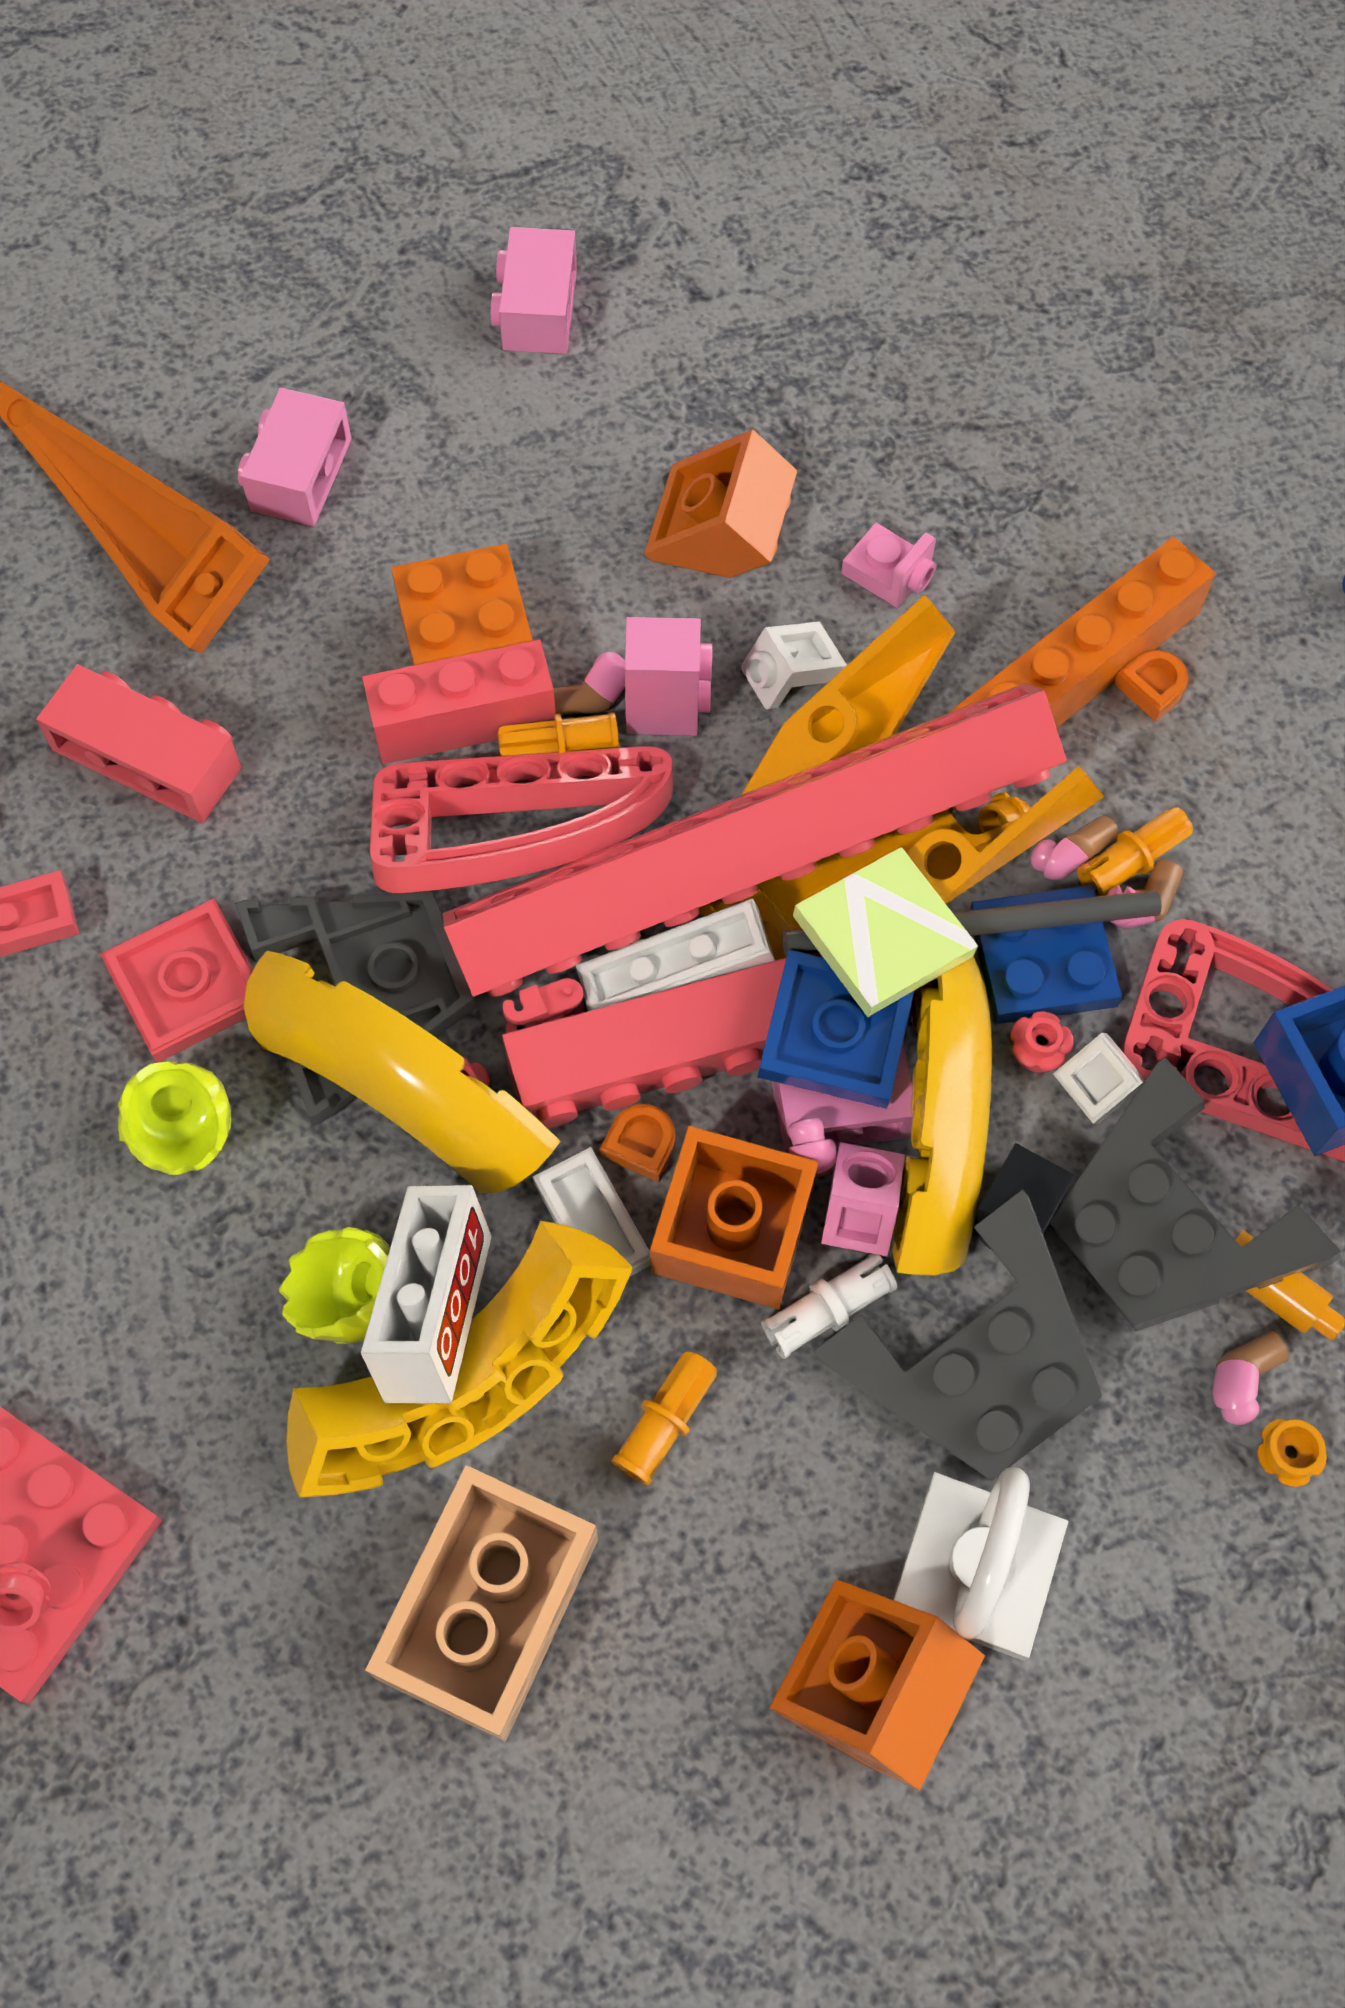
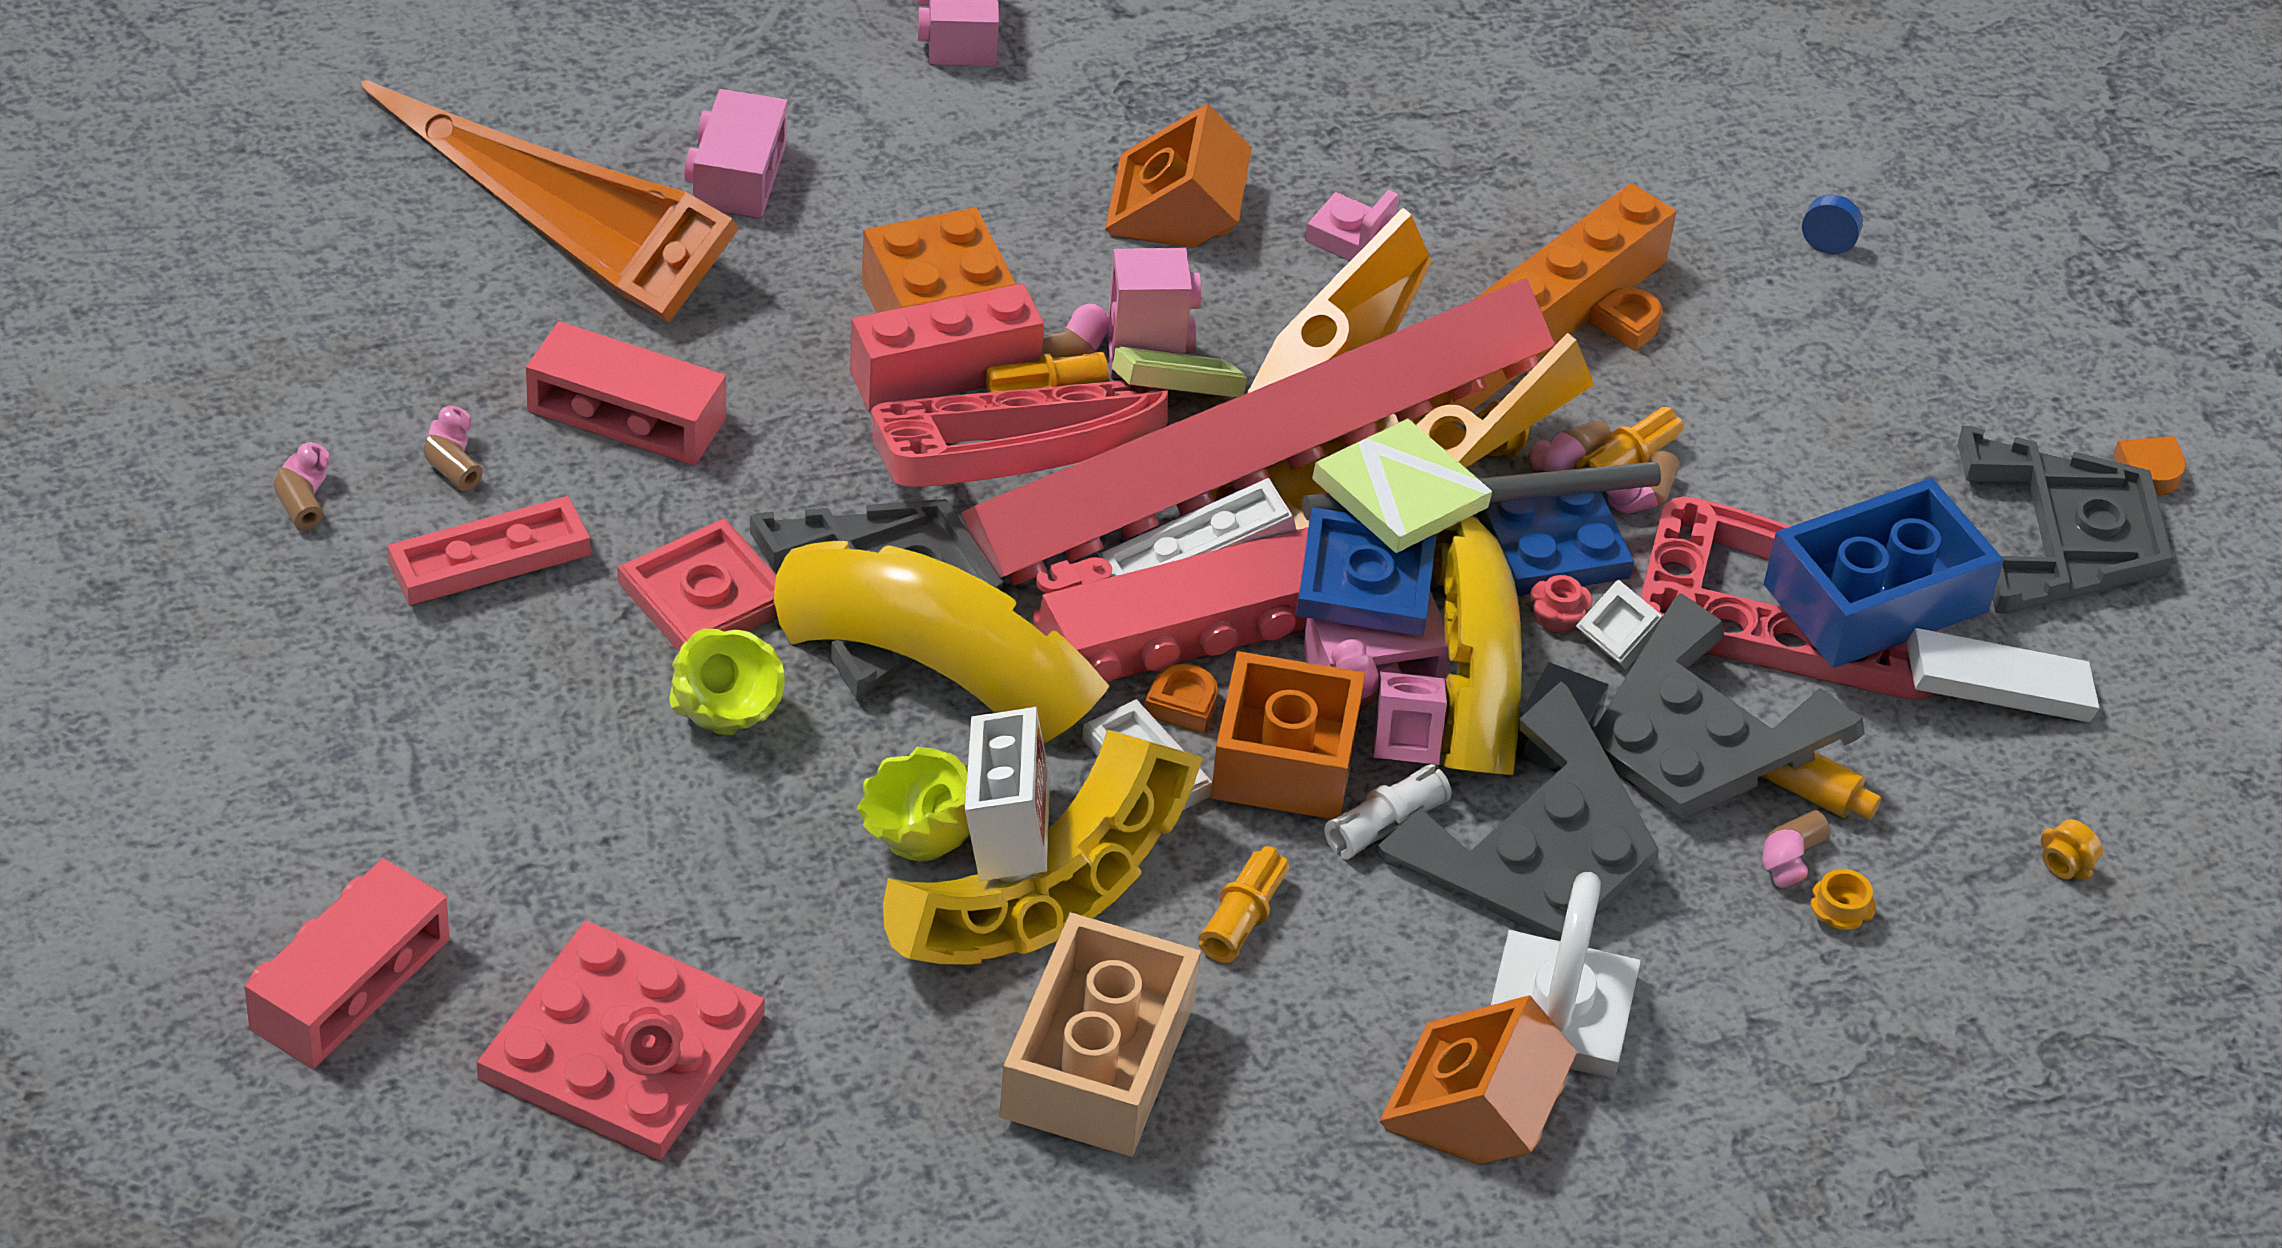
camera: 10 degrees left, 20 degrees down
white bracket [741,621,847,709] -> none
none -> yellowish green tile [1112,346,1247,397]

